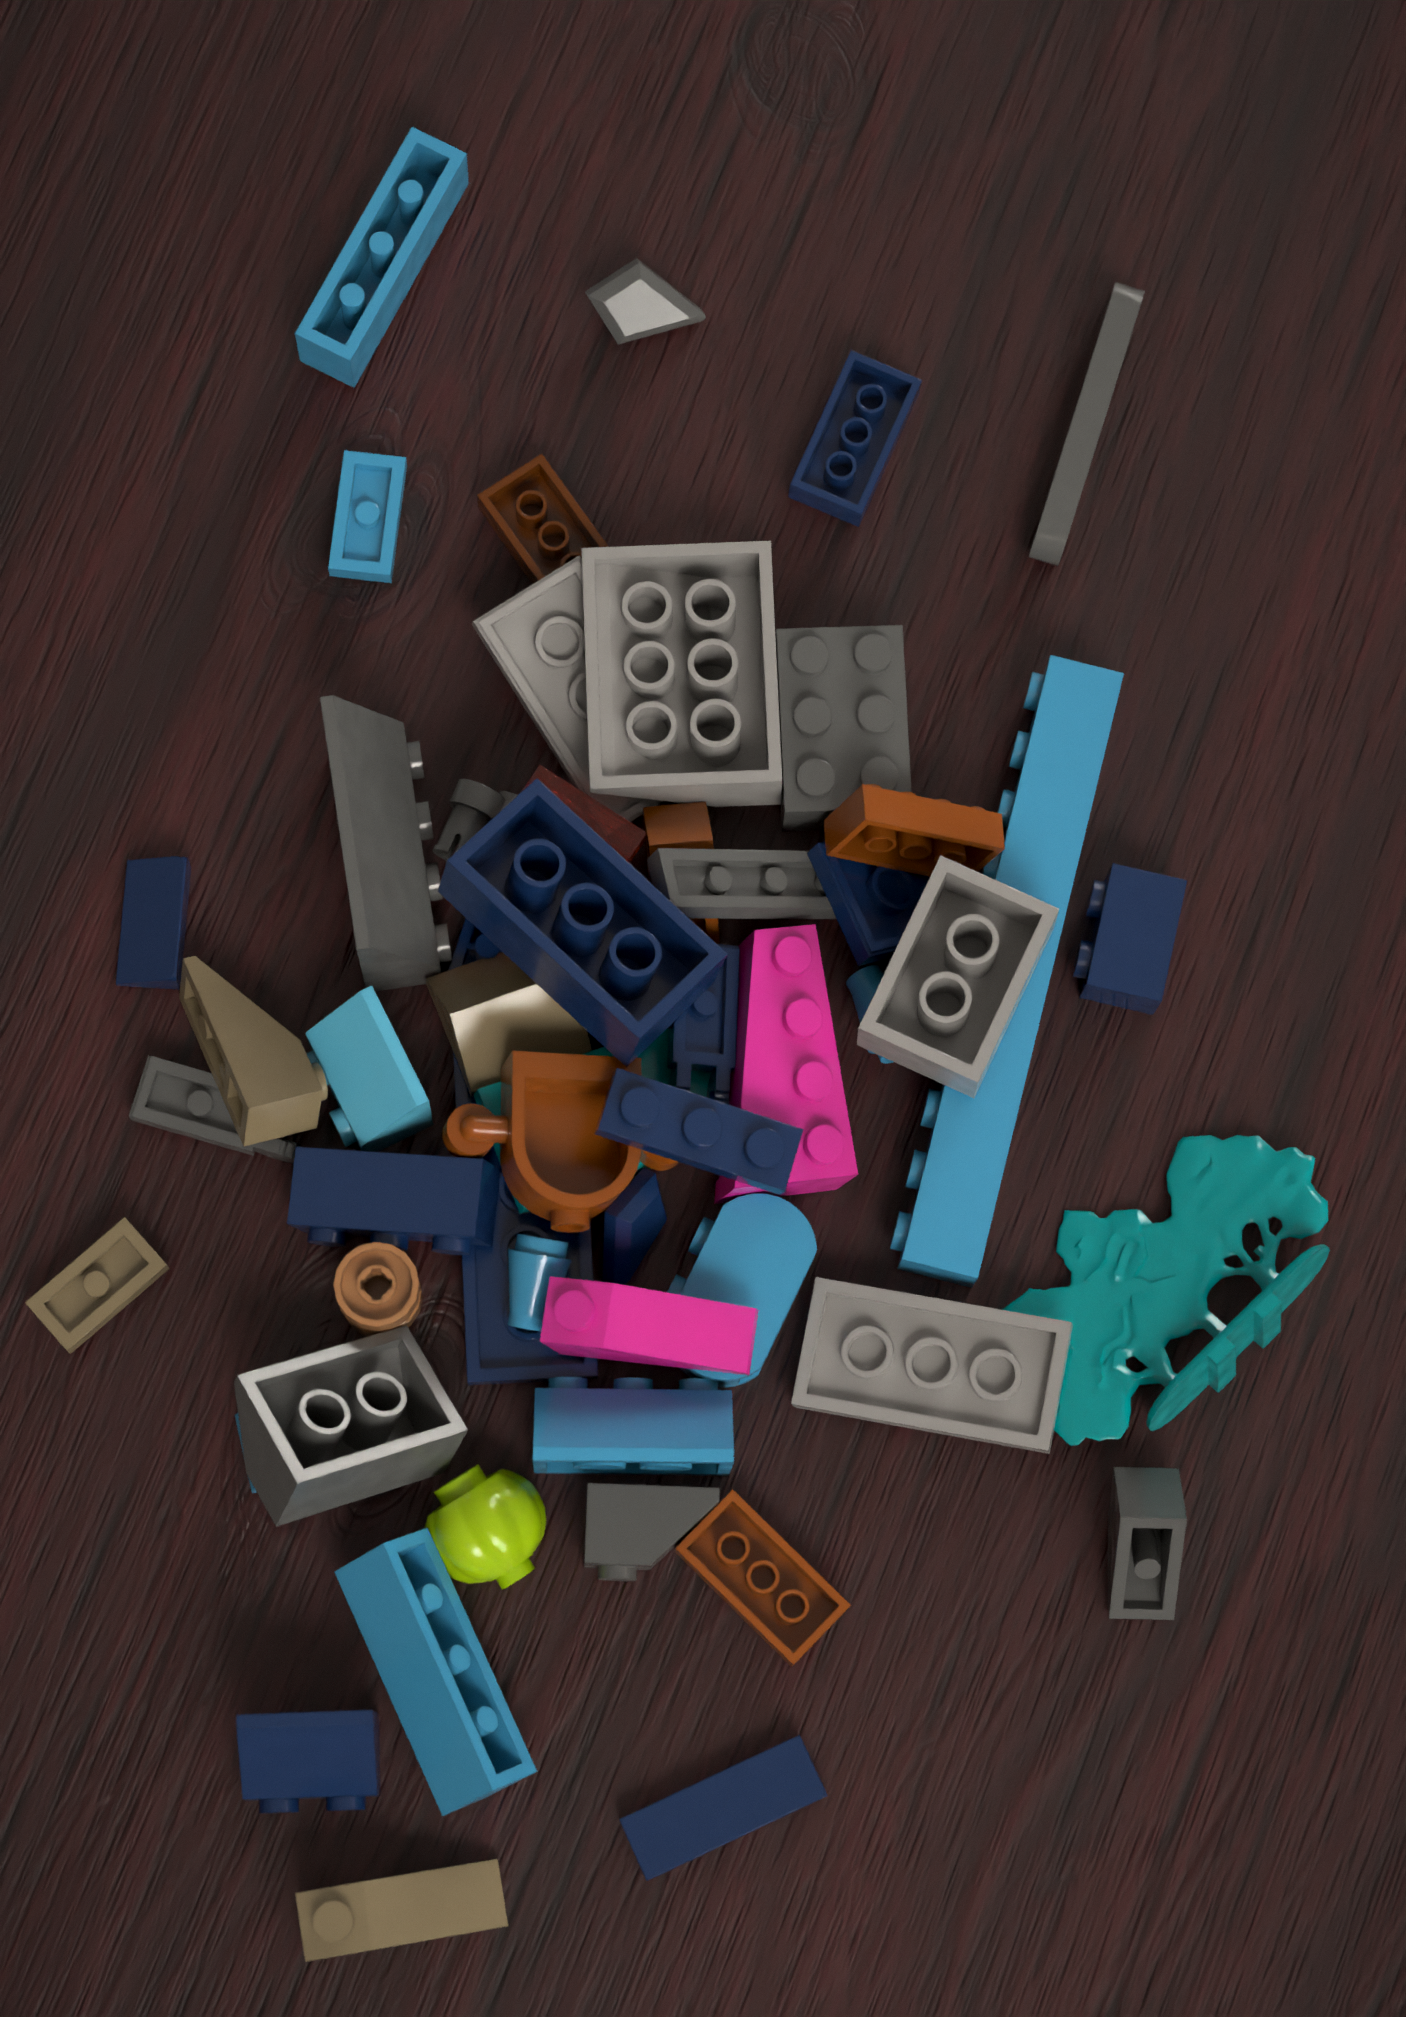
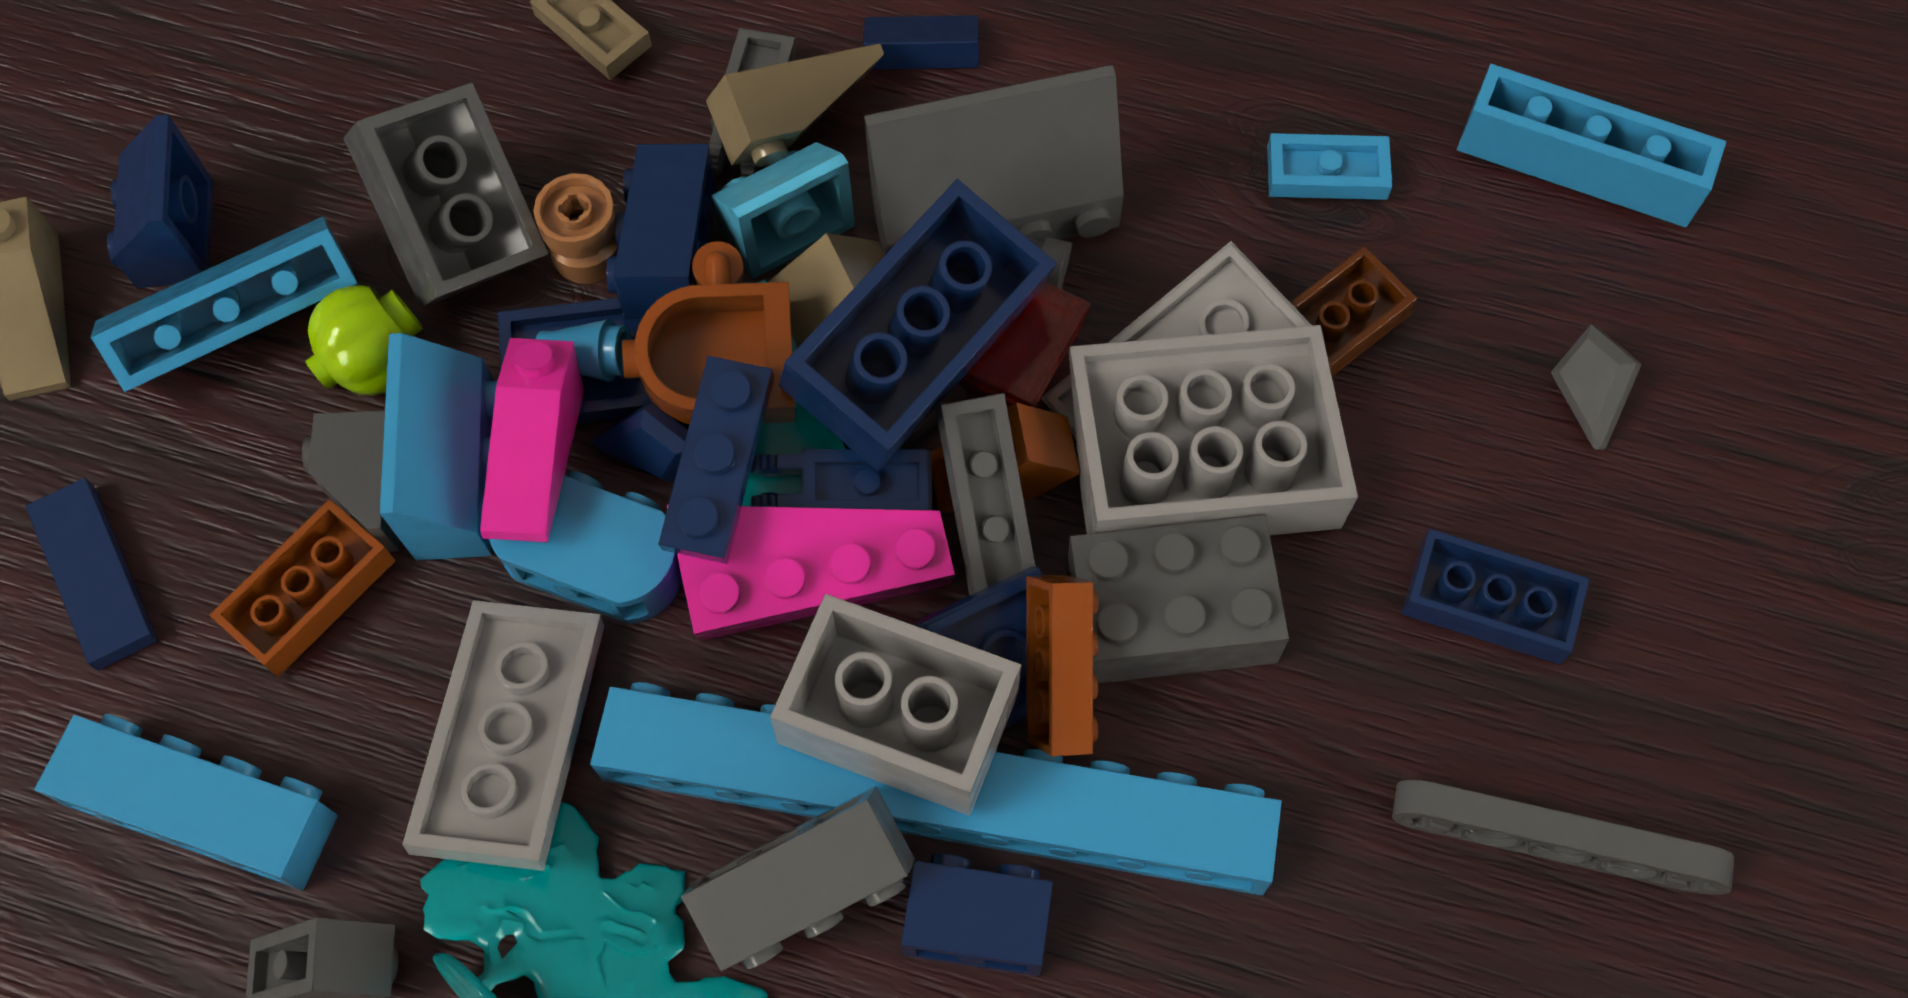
camera: 95 degrees right, 10 degrees down
none -> dark azure brick [34,714,338,891]
none -> dark grey brick [681,786,915,971]

